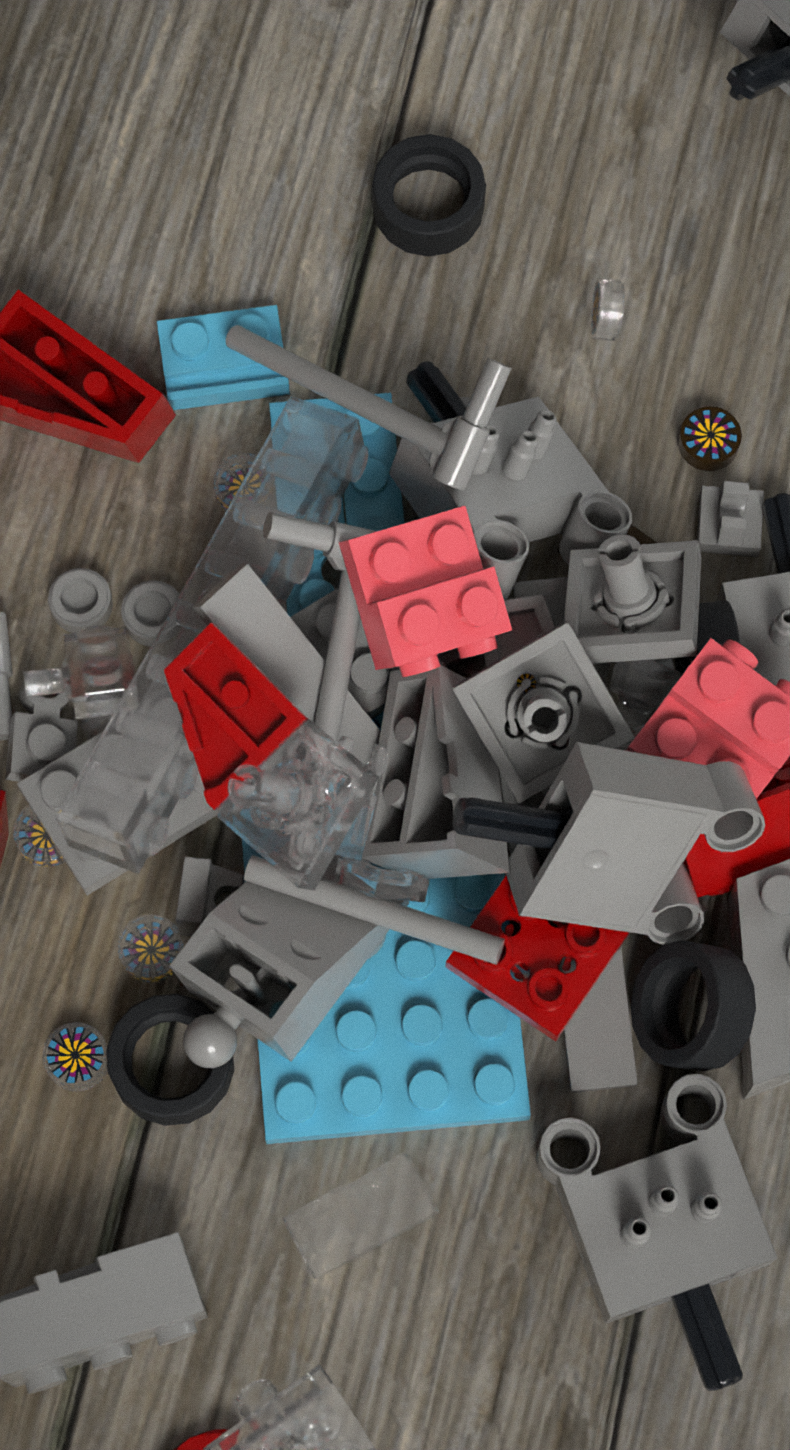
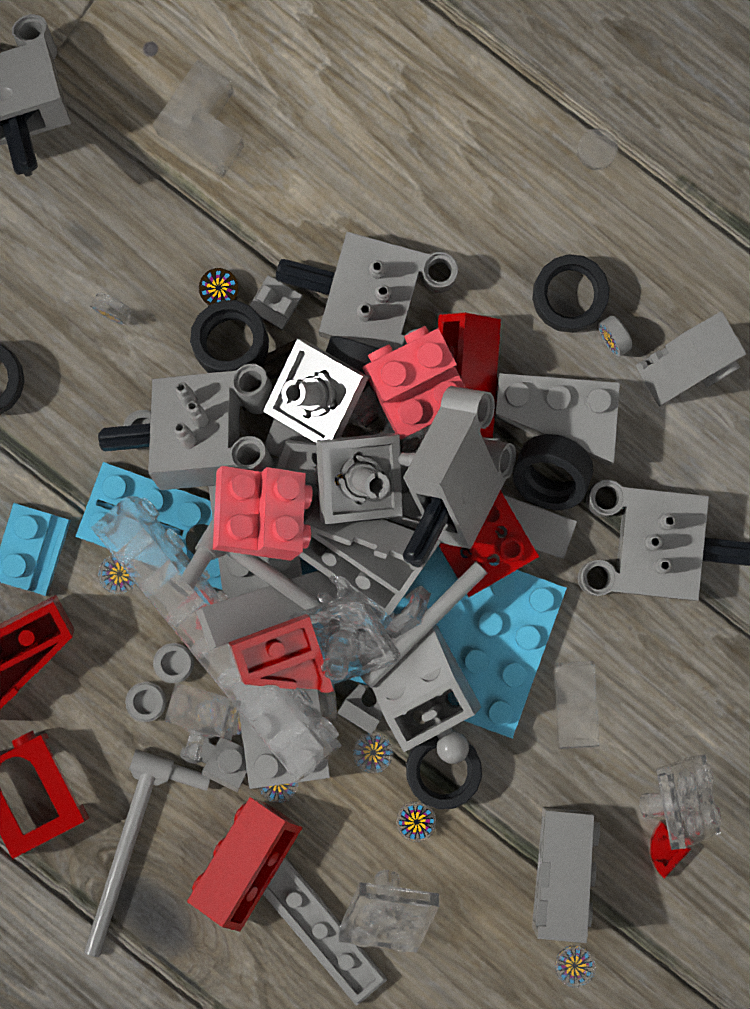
camera: 65 degrees left, 15 degrees up
light grey bar [226,325,512,491] -> none
none -> black tyre [190,300,269,373]
none -> clear tile [318,681,338,723]

